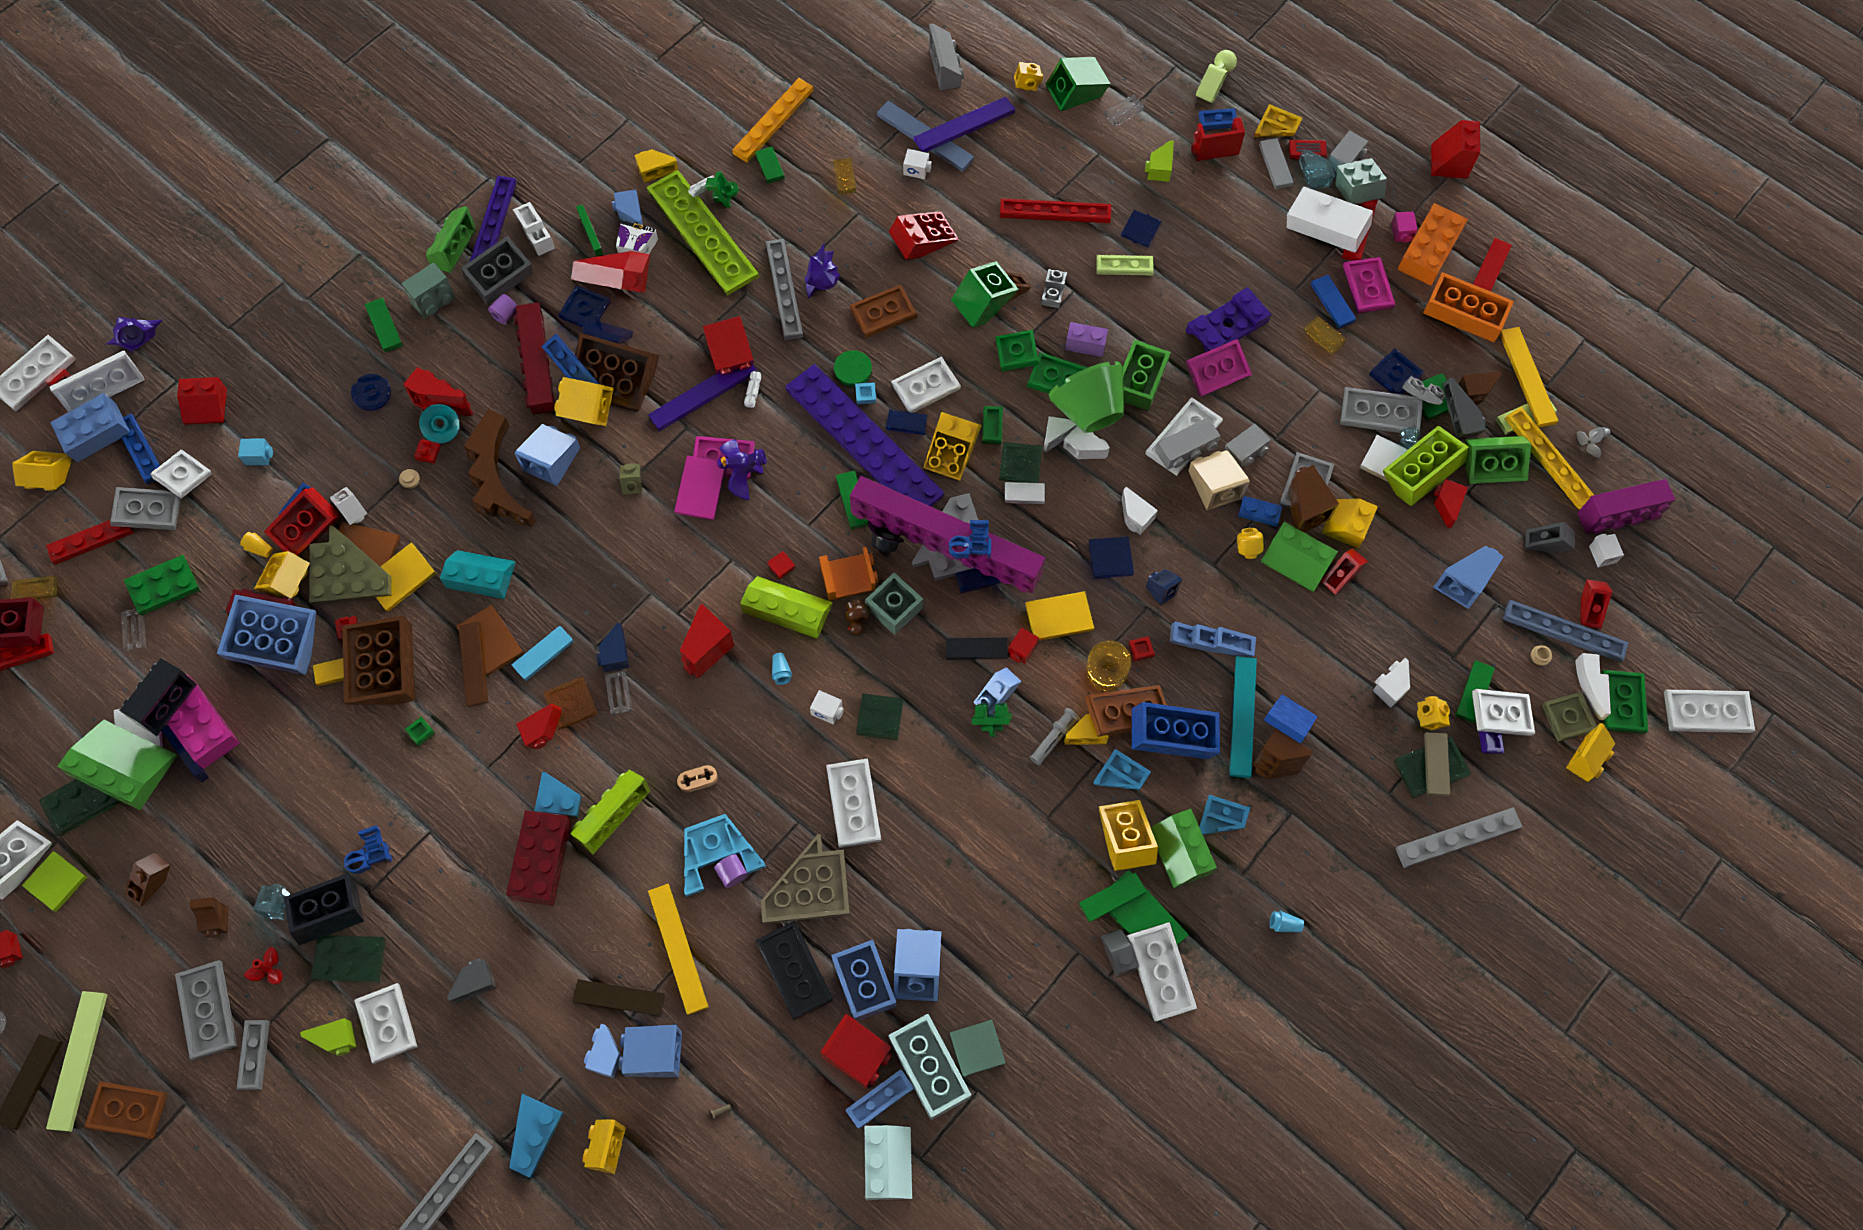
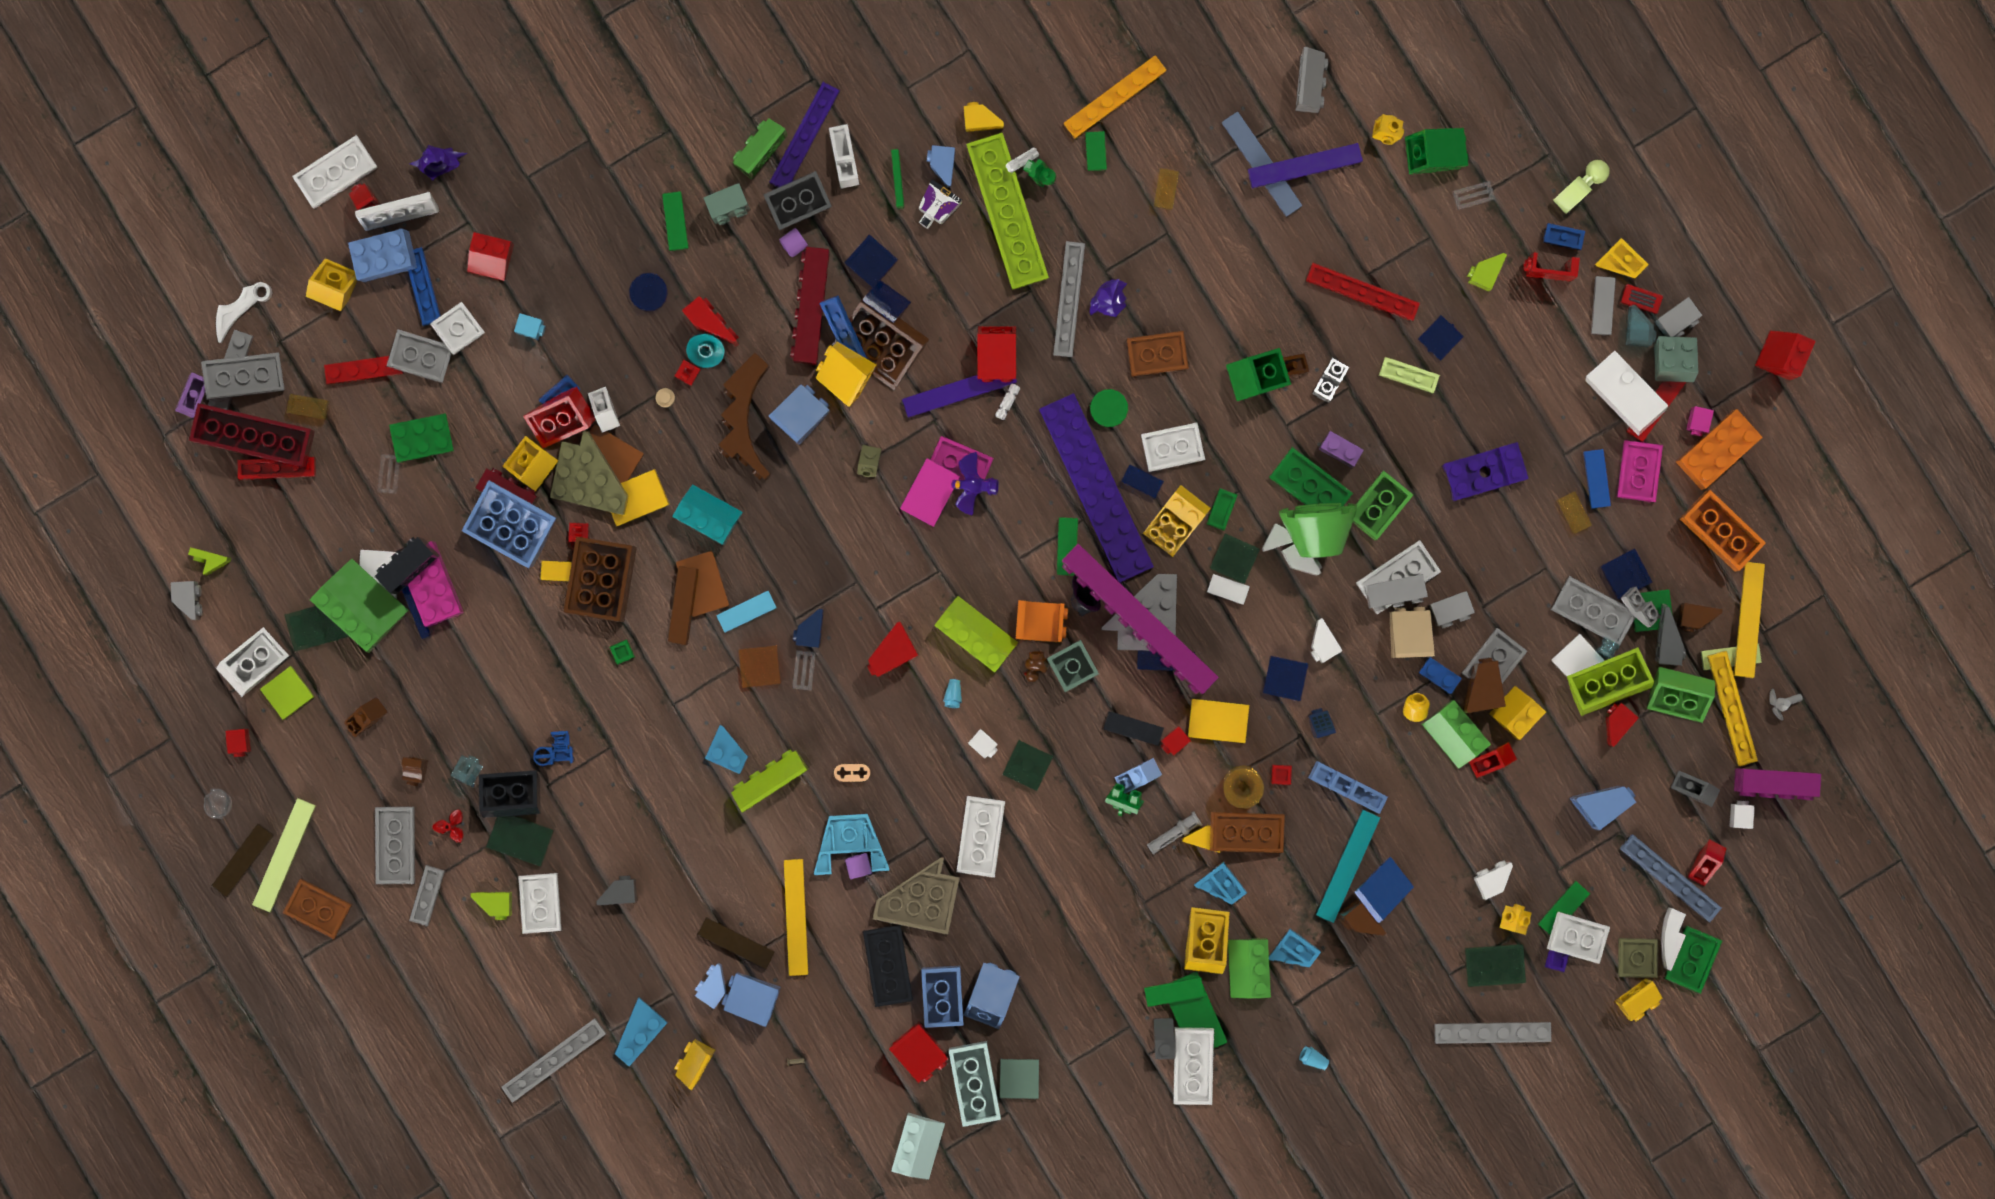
camera: 20 degrees right, 20 degrees up
yellow cone [240,532,273,558] -> none
dark red brick [506,810,572,906] -> none
red slope [516,703,562,749] -> none
red wedge [571,251,650,292] -> none
red tile [767,551,796,579] -> none
medium blue plate [846,1070,914,1130] -> none
medium azure plate [855,383,876,405] -> none
red slope [888,211,958,260] -> none
white brick [903,149,932,179] -> none
blue piece [949,520,991,559] -> none
green tile [995,329,1039,372] -> none
blue brick [1132,702,1220,759] -> none
dark pink tile [1185,339,1252,397] -> none
dark tan tile [1424,732,1450,796] -> none
red tile [1473,238,1512,292] -> none
tan plate [1530,645,1552,666] -> none
white tile [1664,690,1755,733] -> none

